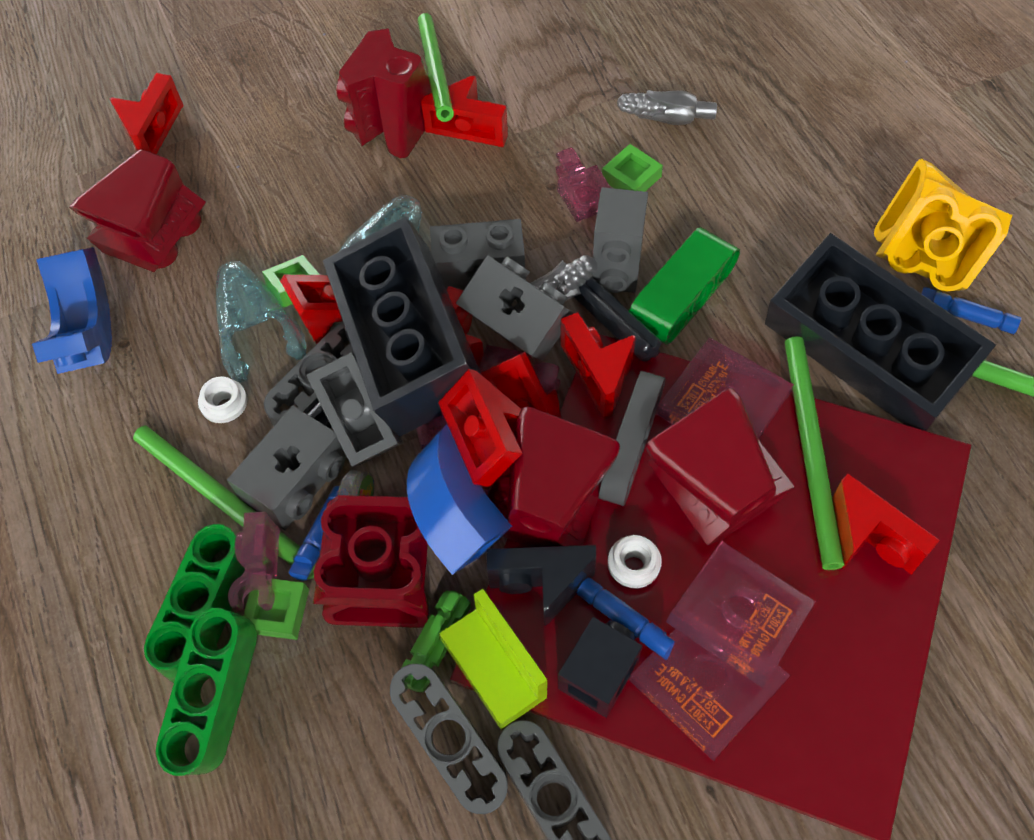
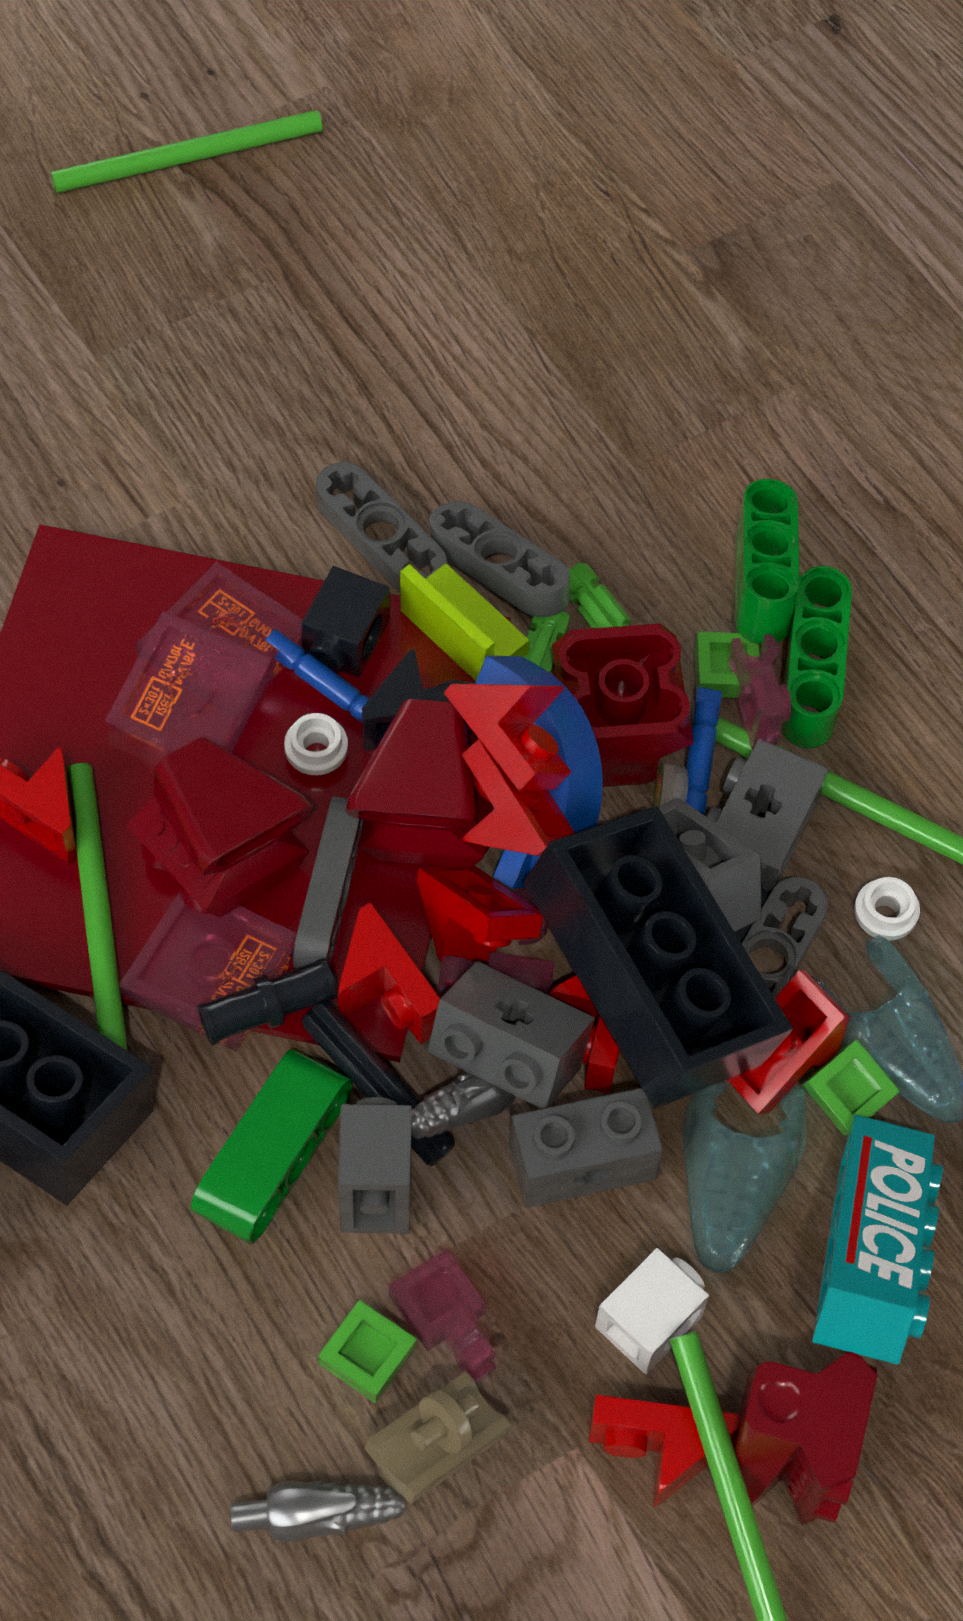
camera: 165 degrees right, 0 degrees up
none -> black pin [196,957,338,1046]
none -> dark tan hips [364,1371,512,1505]
none -> red slope [444,684,572,791]
none -> bright green axle [568,562,632,628]
none -> white brick [595,1248,709,1375]
none -> teal brick [812,1115,943,1365]

